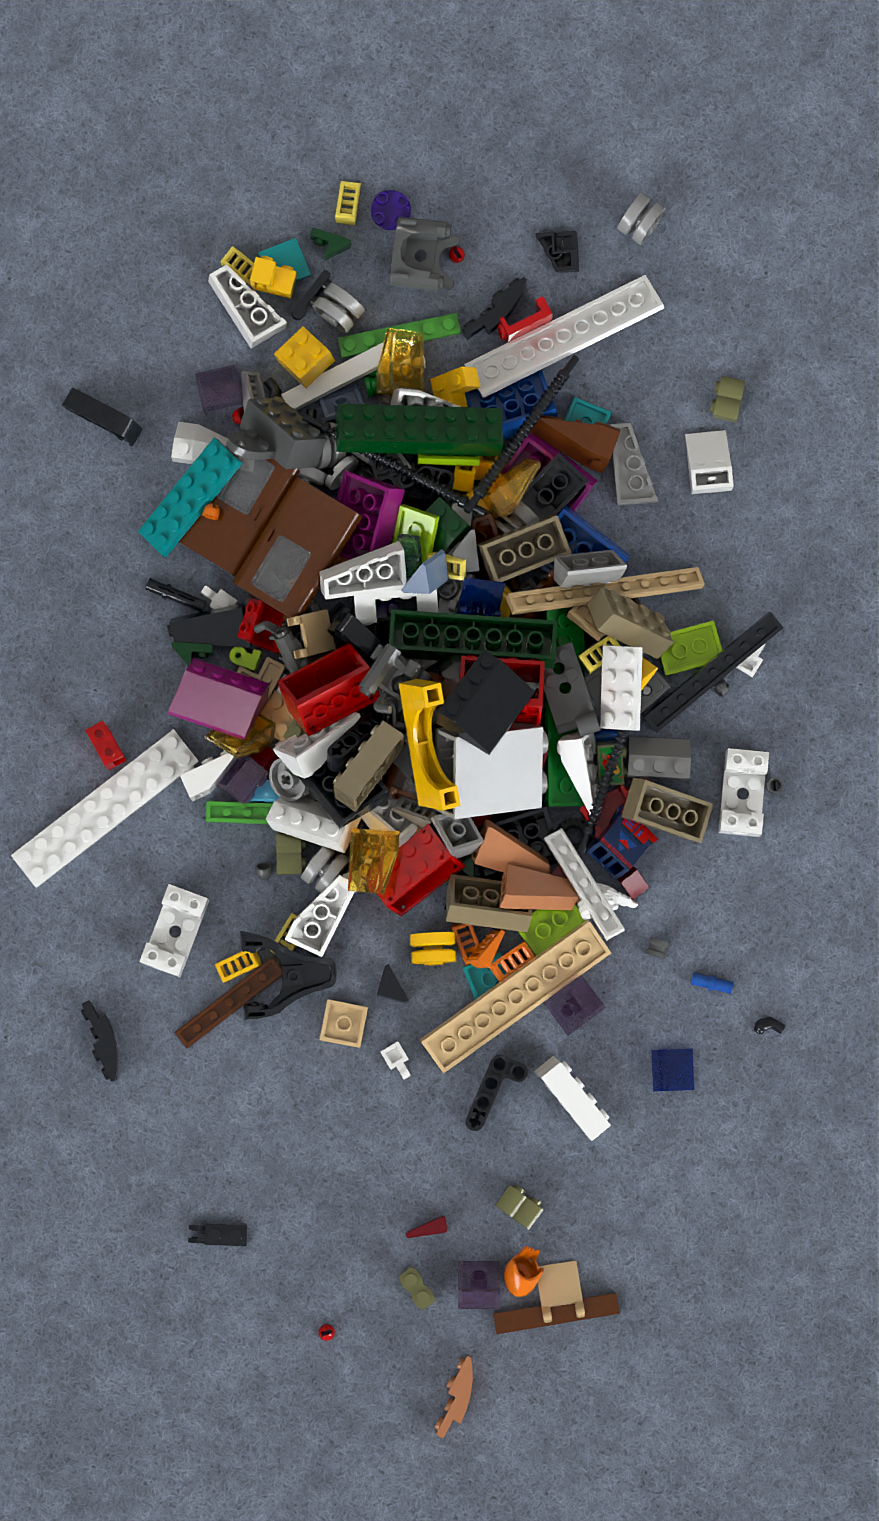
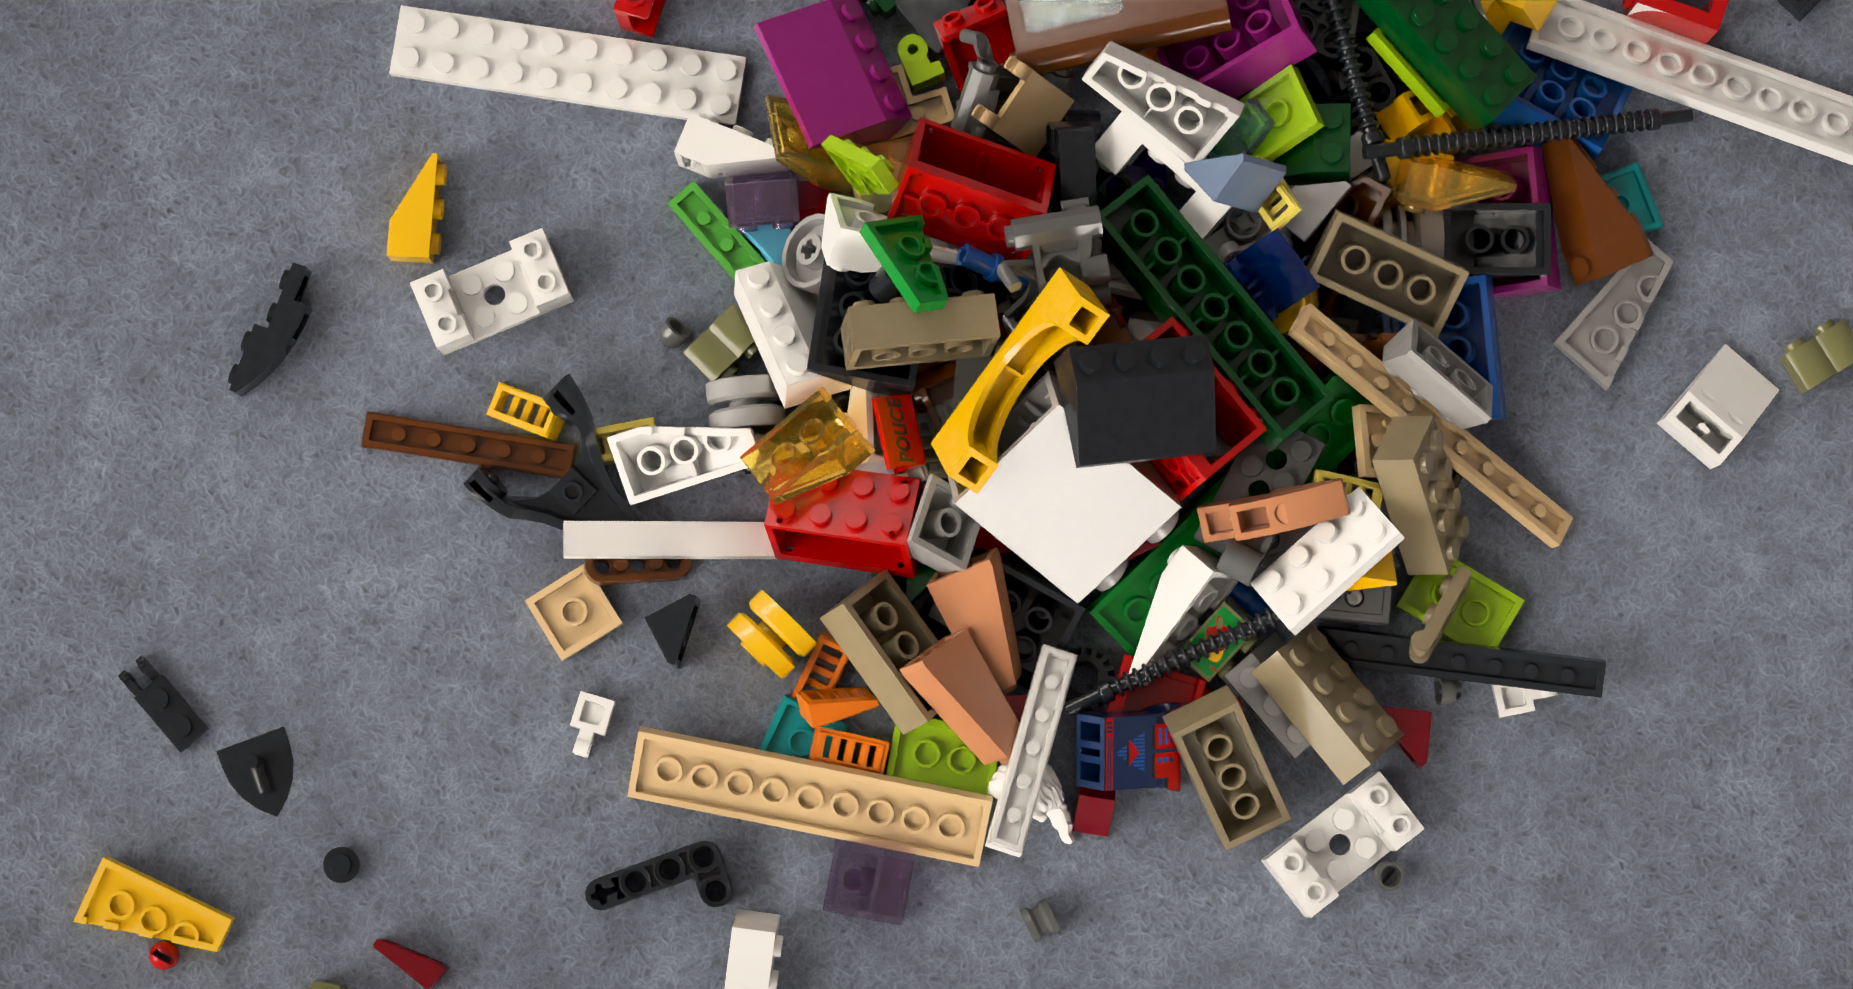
camera: 45 degrees right, 0 degrees up
none -> yellow wing [73,855,235,952]
none -> black shield [216,727,293,817]
none -> black plate [323,847,360,883]
none -> yellow slope [386,153,447,264]
none -> white tile [563,521,777,559]
none -> reddish brown plate [584,559,692,585]
none -> lime wing [821,135,900,195]
none -> green wing [859,214,949,314]
none -> red panel [871,394,926,474]
none -> blue pin [956,243,1028,292]
none -> nougat slope [1197,478,1350,543]
none -> dark tan brick [1251,623,1404,785]
none -> dark red slope [1381,706,1432,768]
none -> dark tan plate [1409,565,1472,663]

